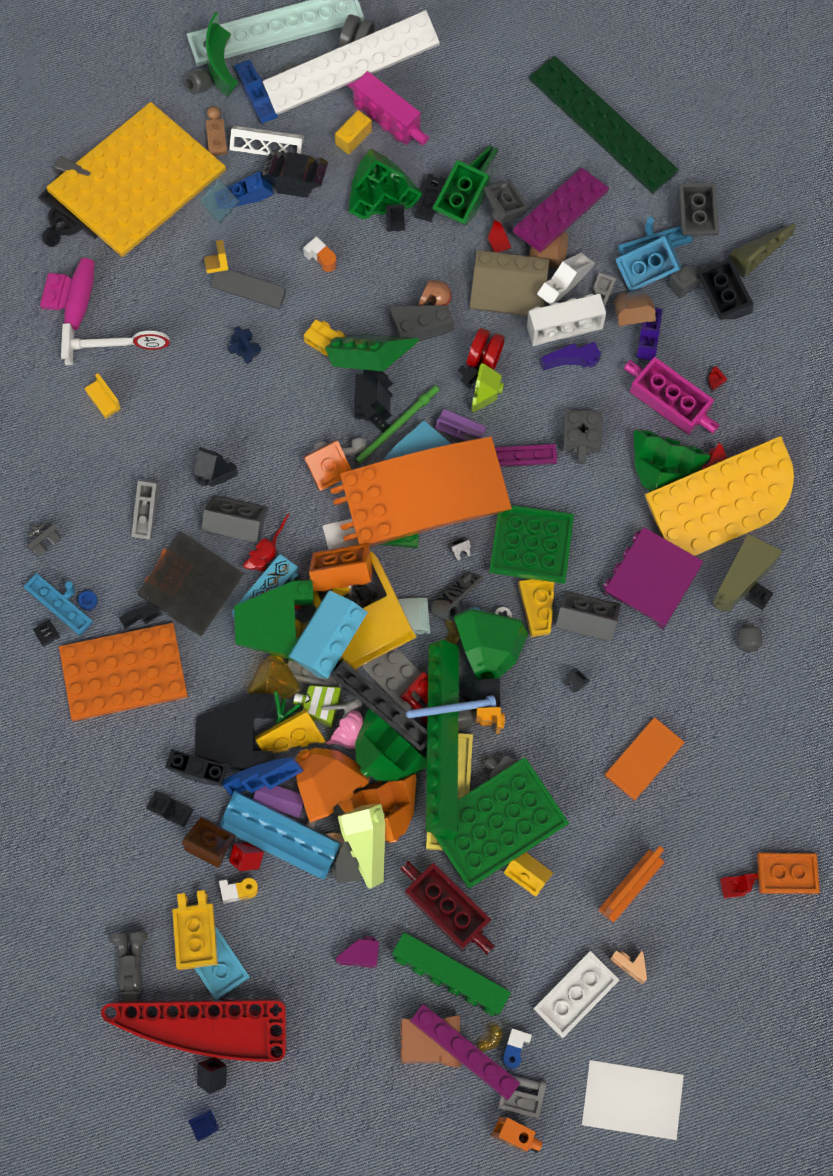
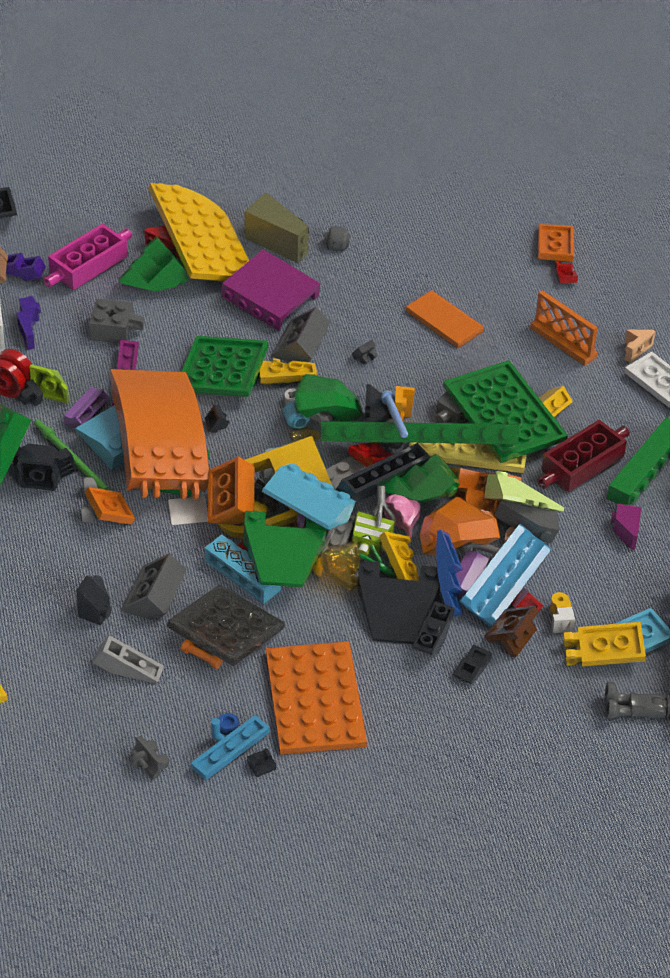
camera: 85 degrees left, 25 degrees down
black slope [119,606,162,629] -> none
red animal [243,513,290,571] -> none
dark grey door [431,572,483,621] -> none
red tile [708,366,727,391] -> none

